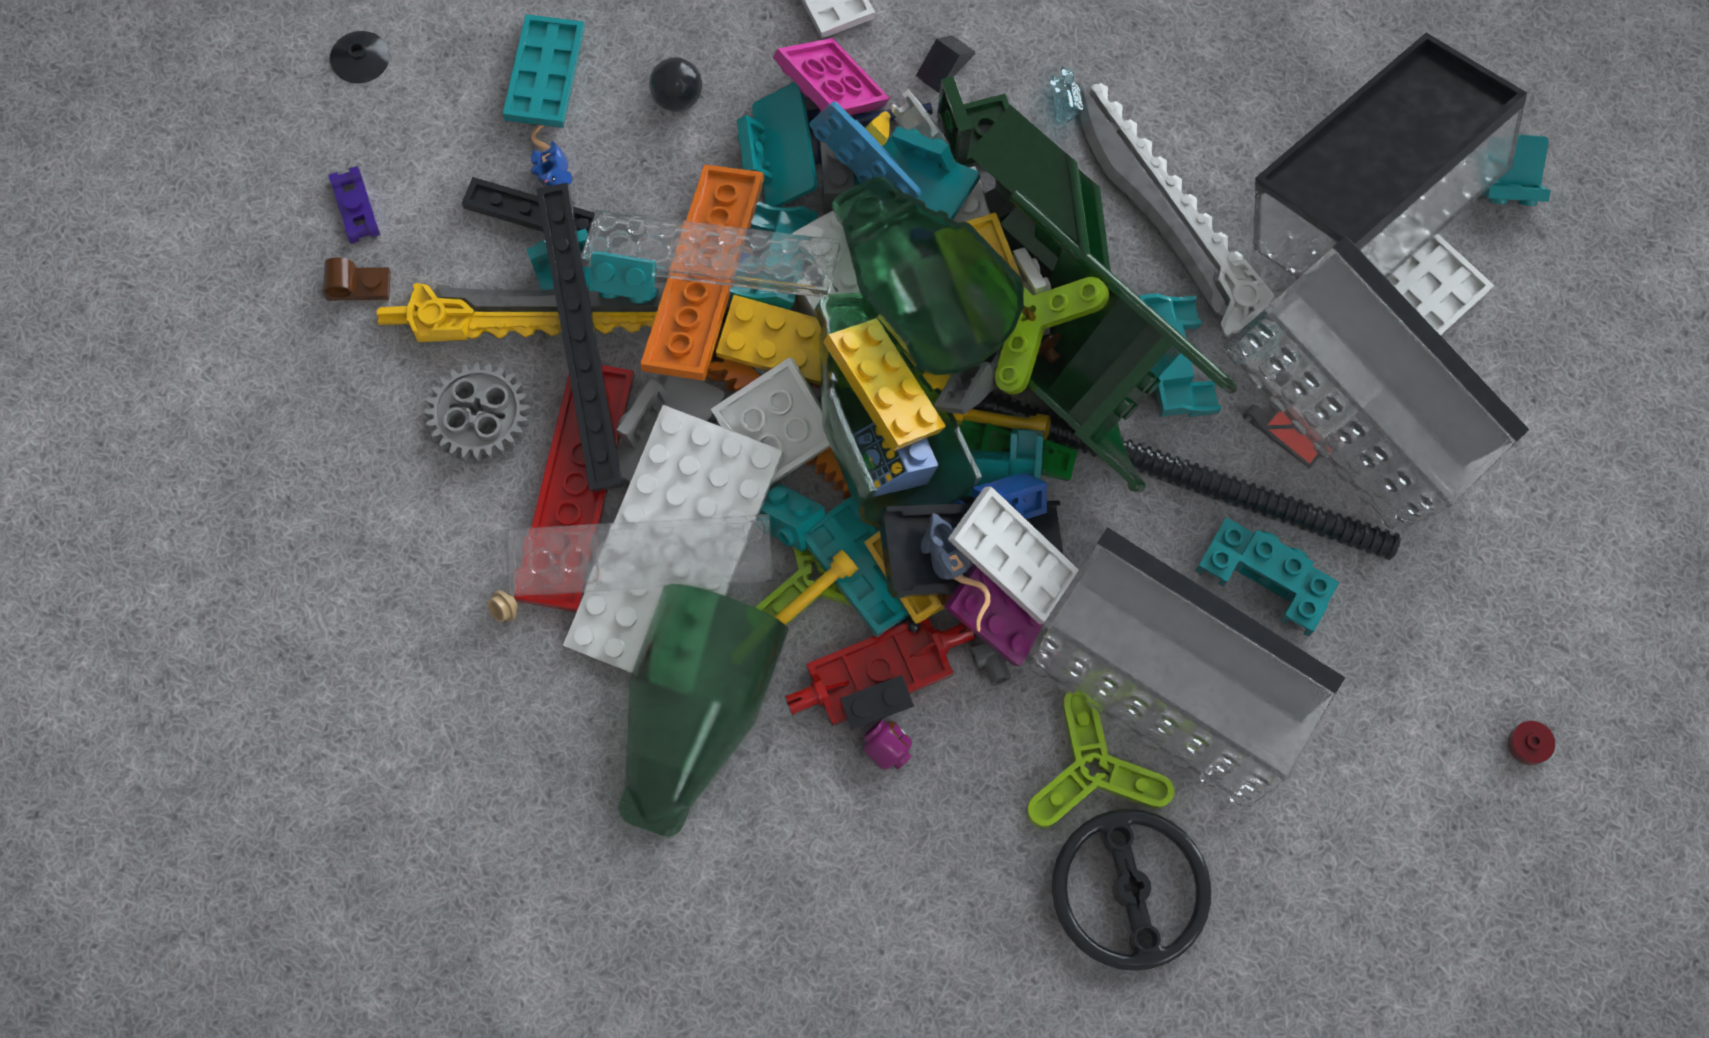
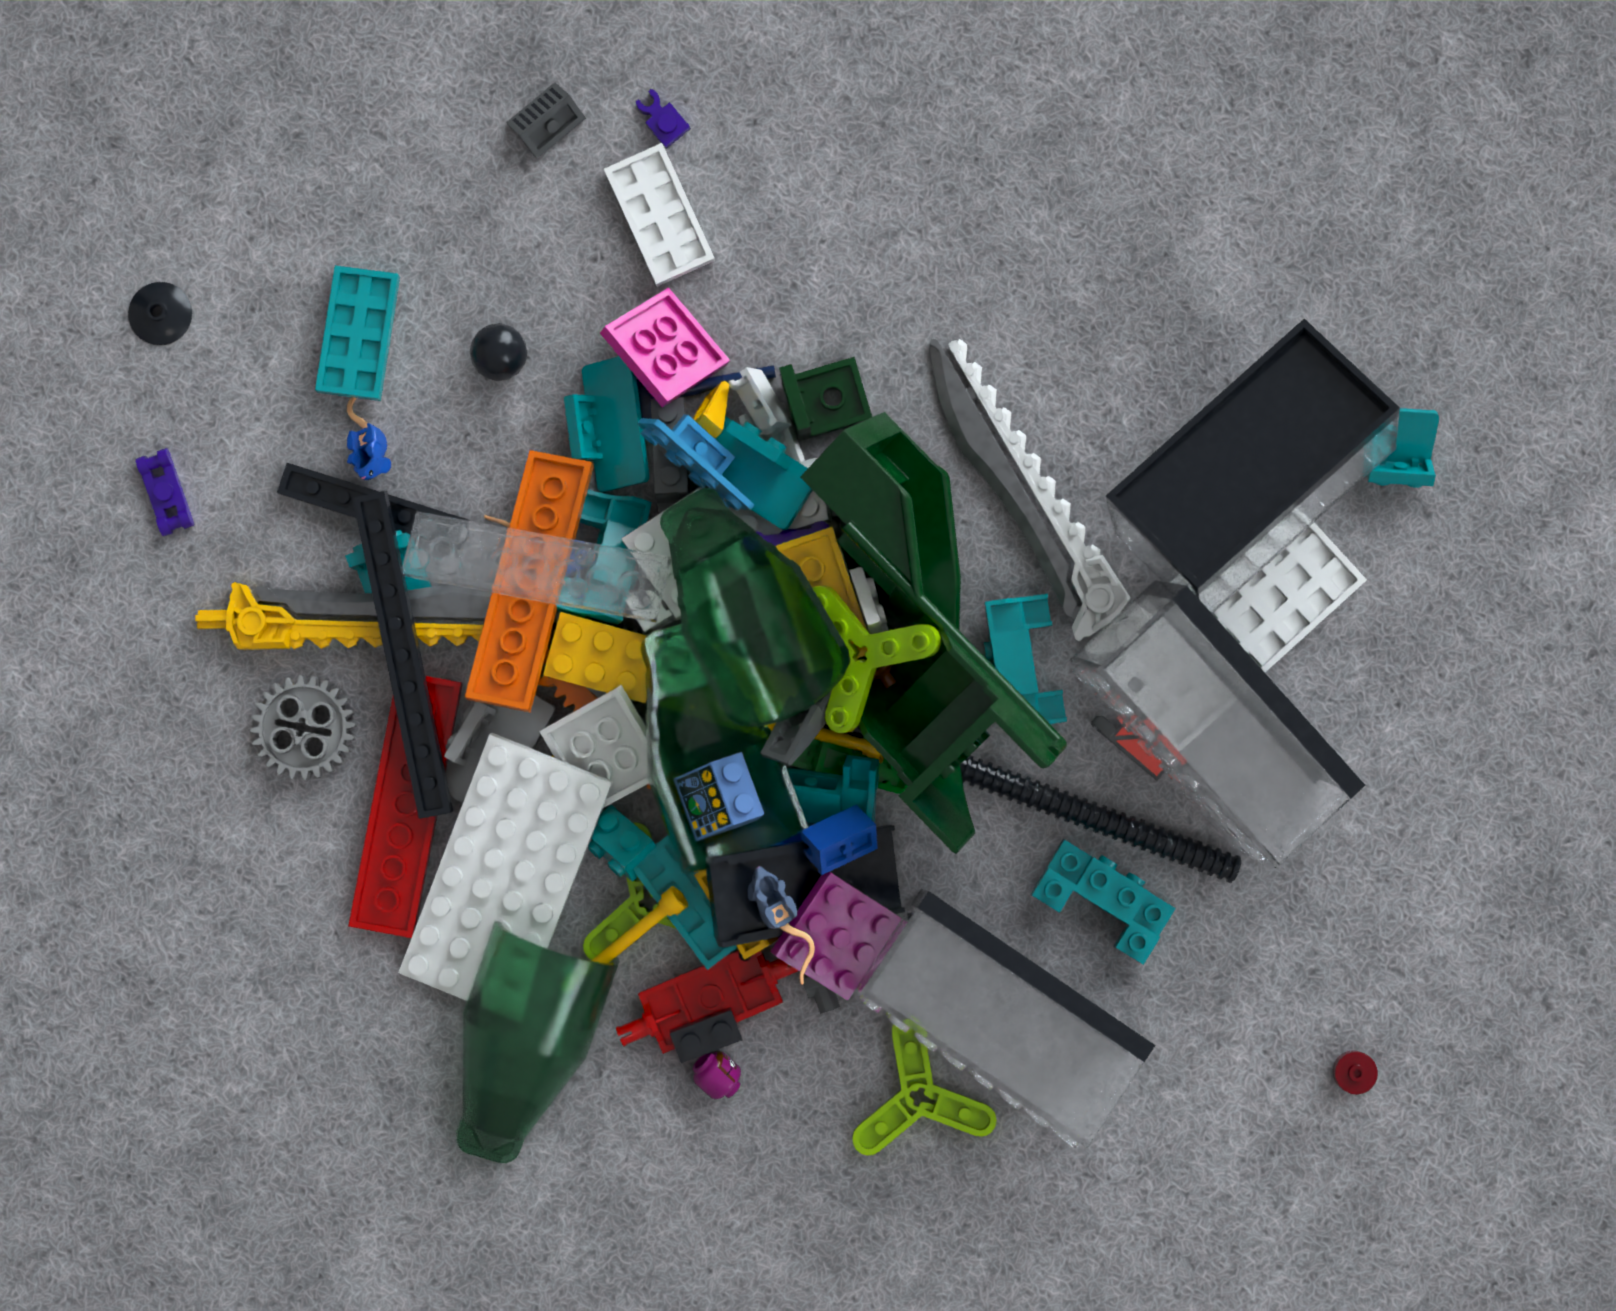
camera: 10 degrees right, 15 degrees up
reddish brown plate [323,257,391,301] -> none
tan plate [488,590,518,623] -> none
clear plate [506,514,773,596] -> none
teal bracket [589,251,658,304] -> none
yellow plate [823,318,946,452] -> none
black slope [916,35,975,93] -> none
white plate [948,487,1081,624] -> none
clear light blue plate [1050,67,1085,124] -> none
black piece [1052,809,1211,971] -> none

